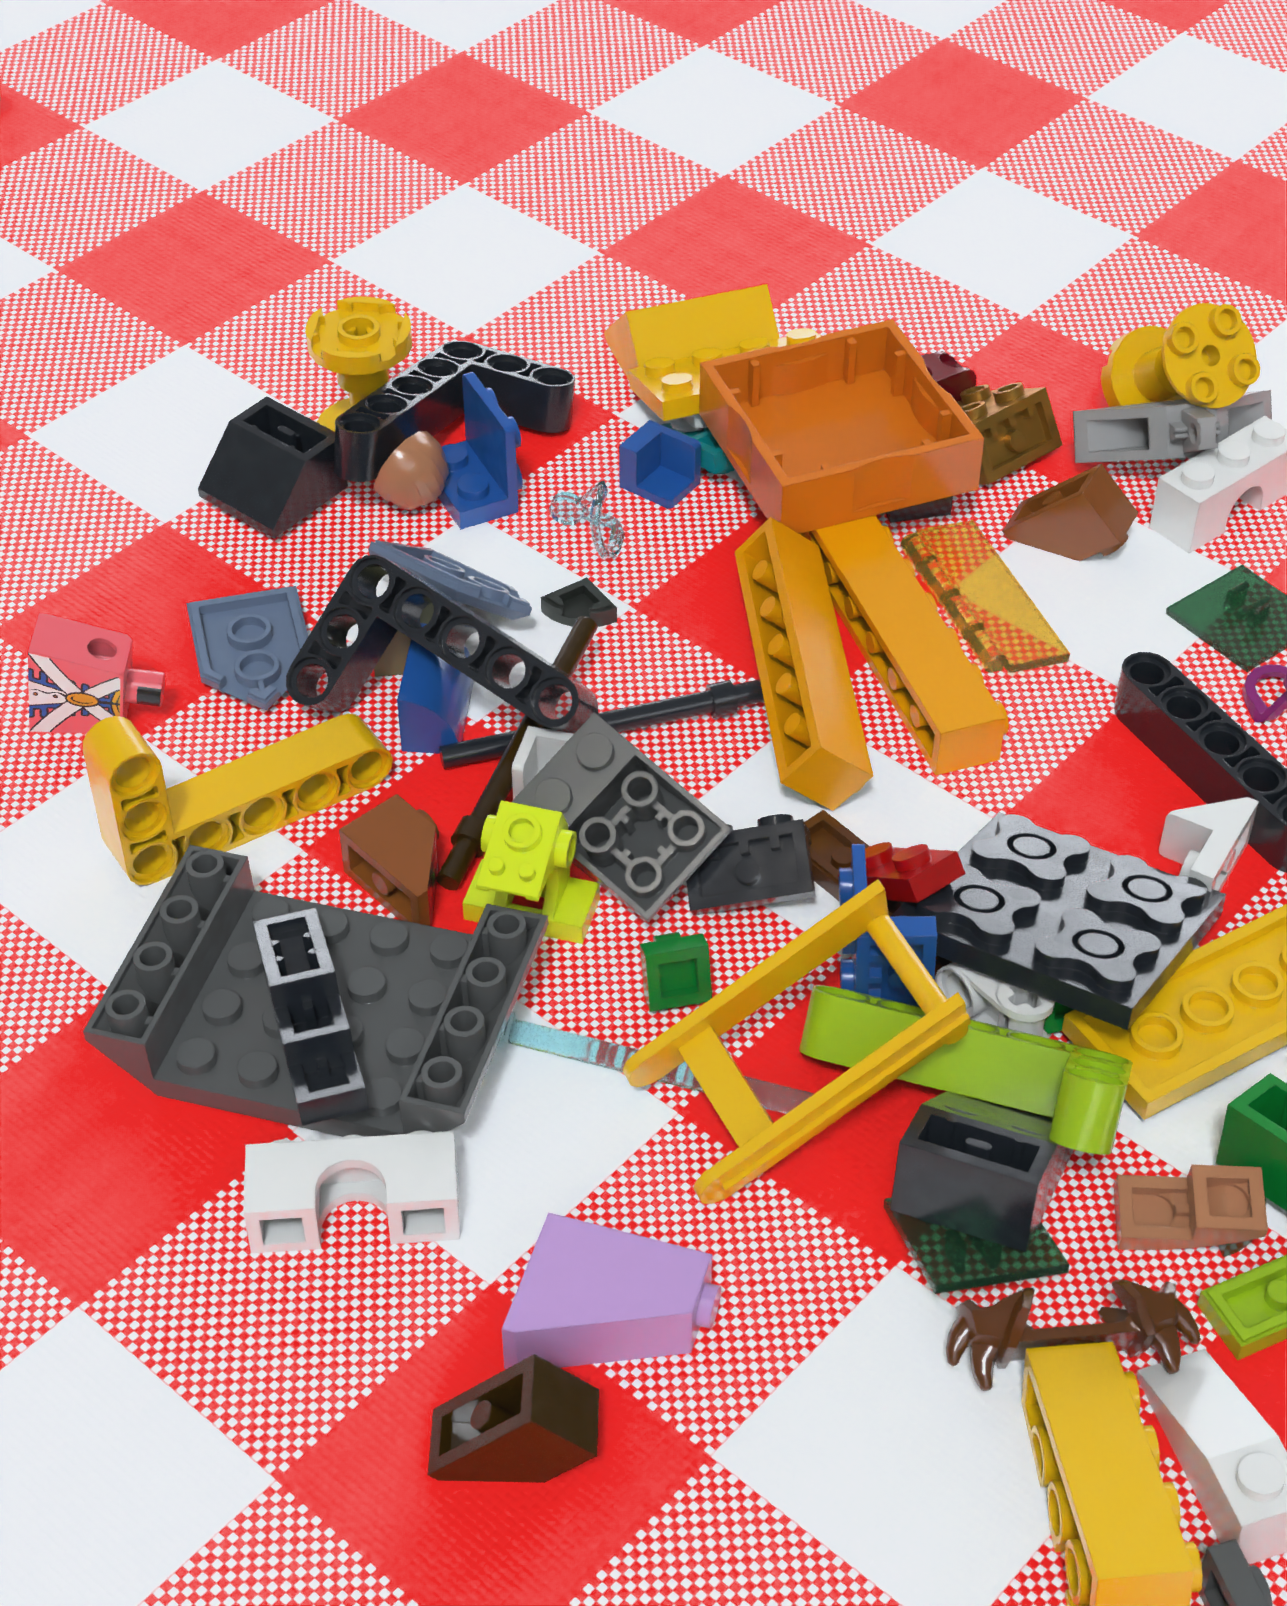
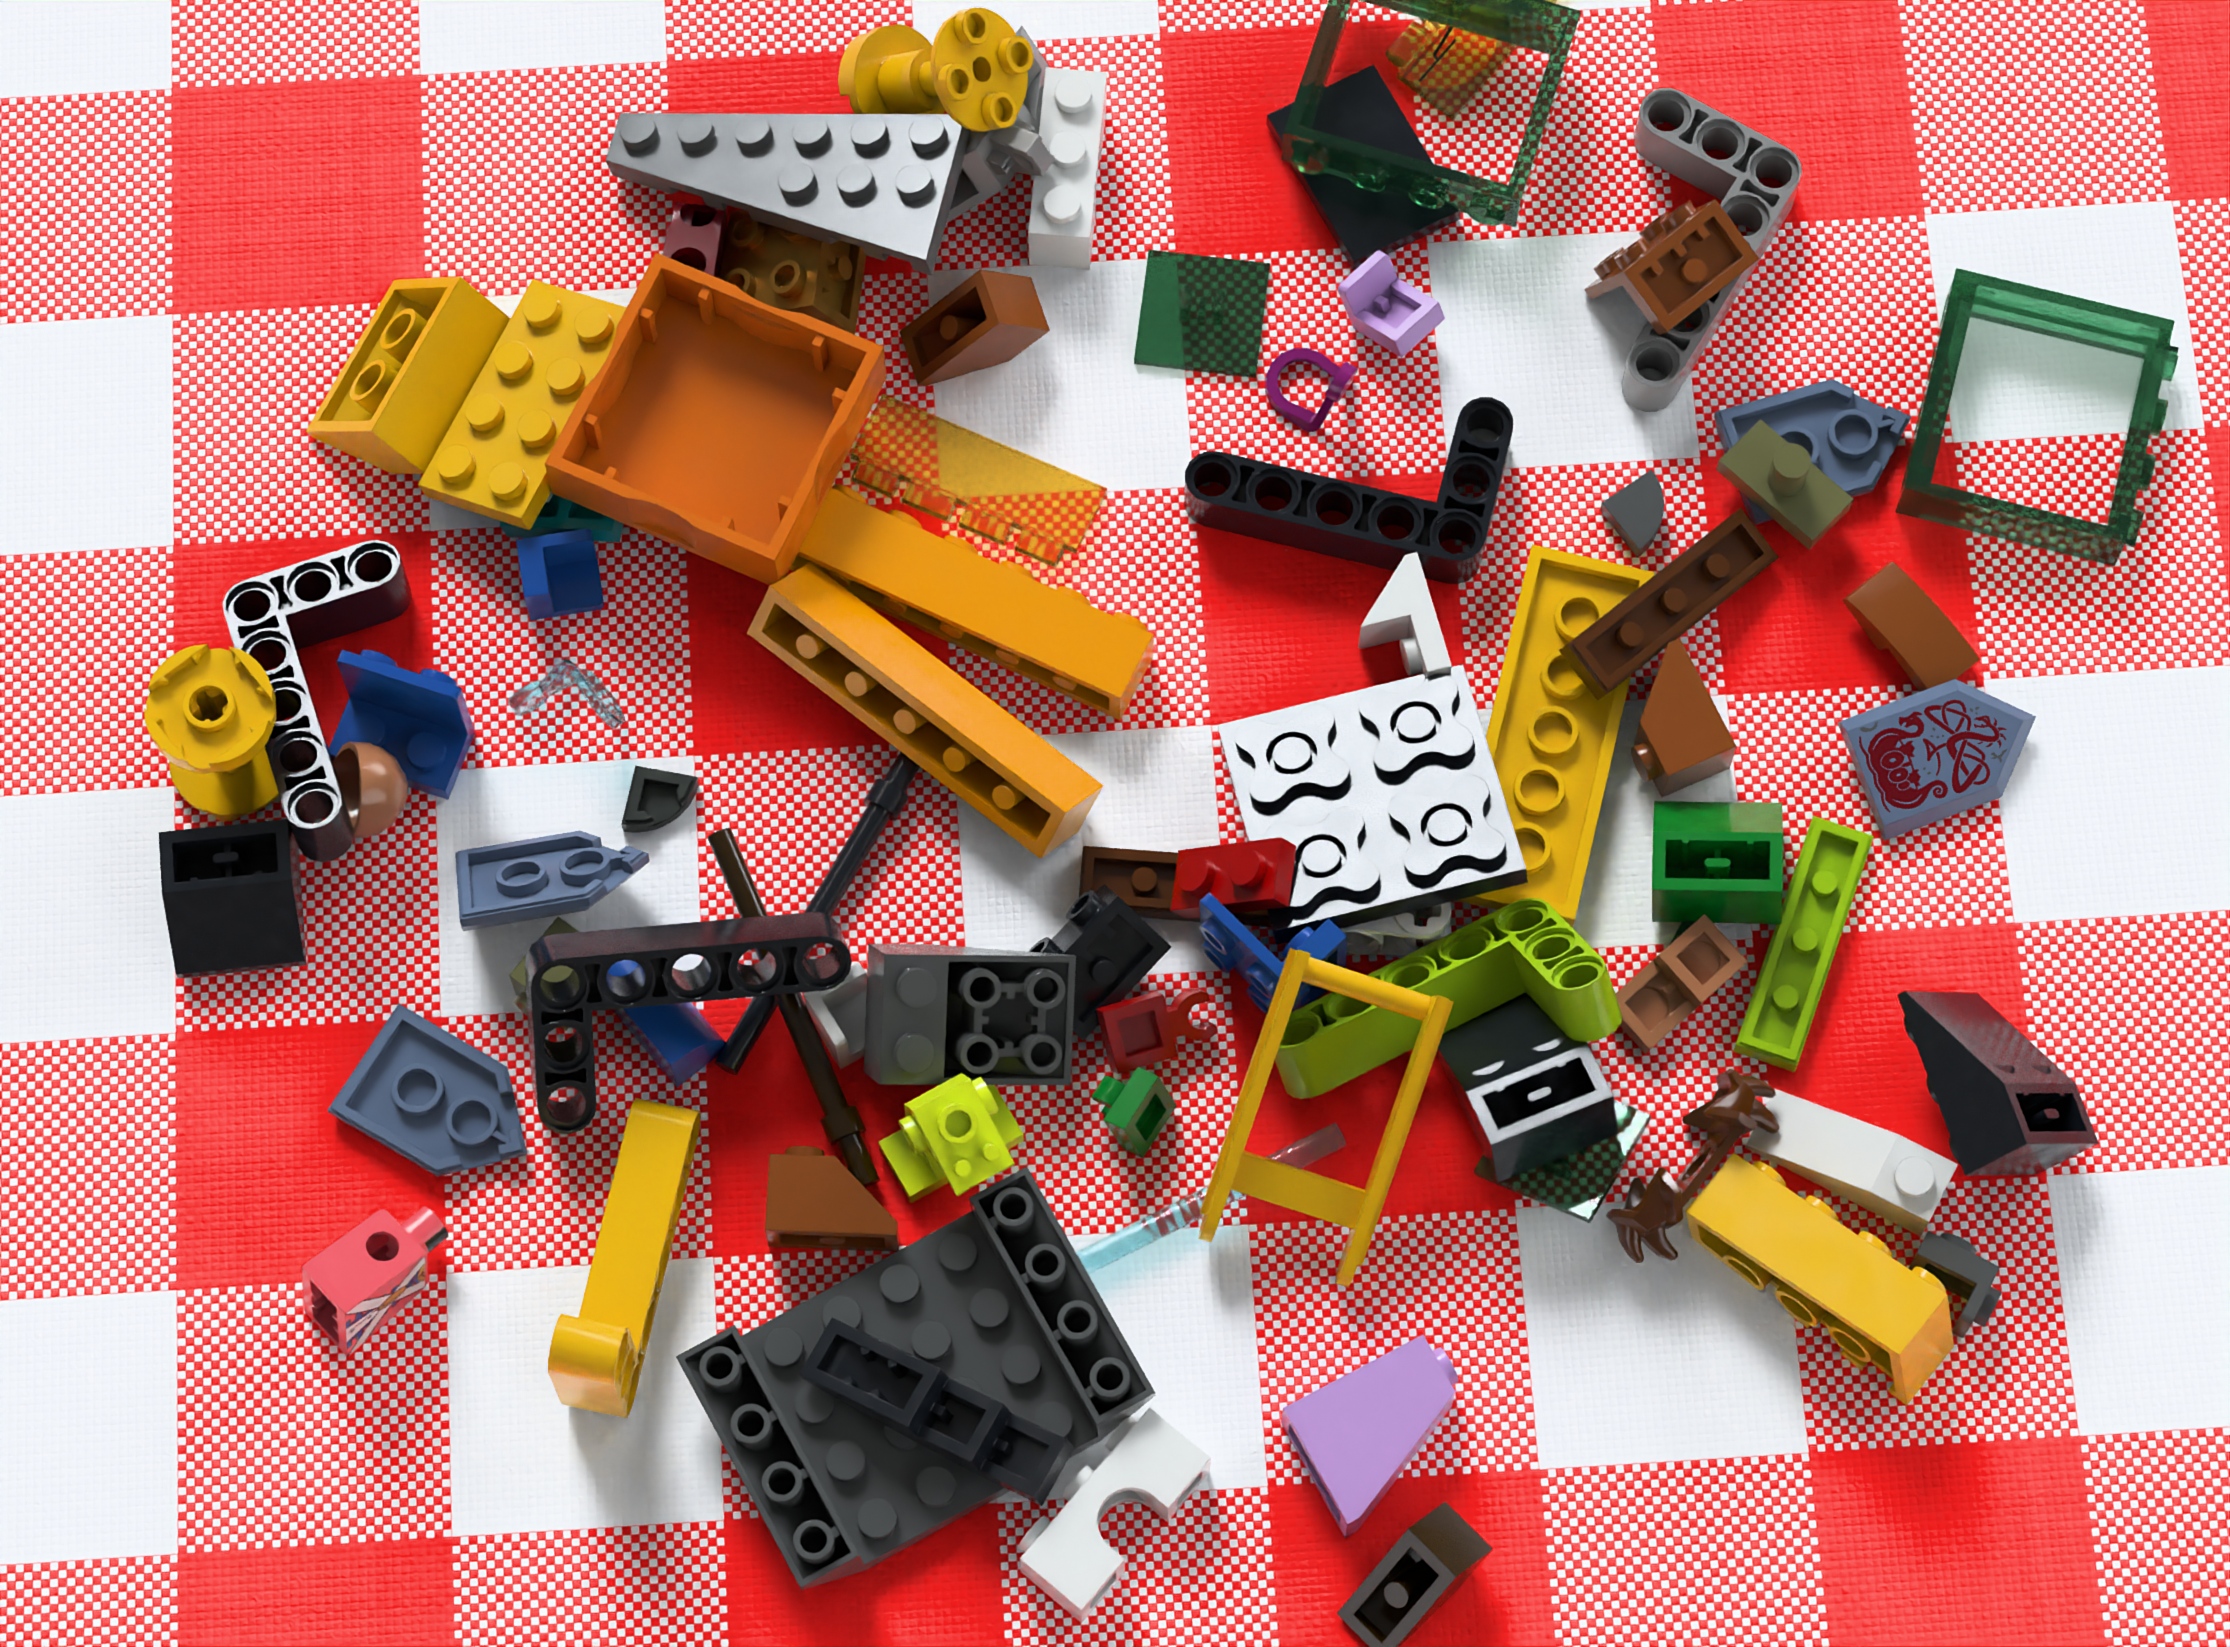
camera: 45 degrees left, 25 degrees up
none -> wing [606,113,971,276]
none -> red plate [1096,989,1218,1074]

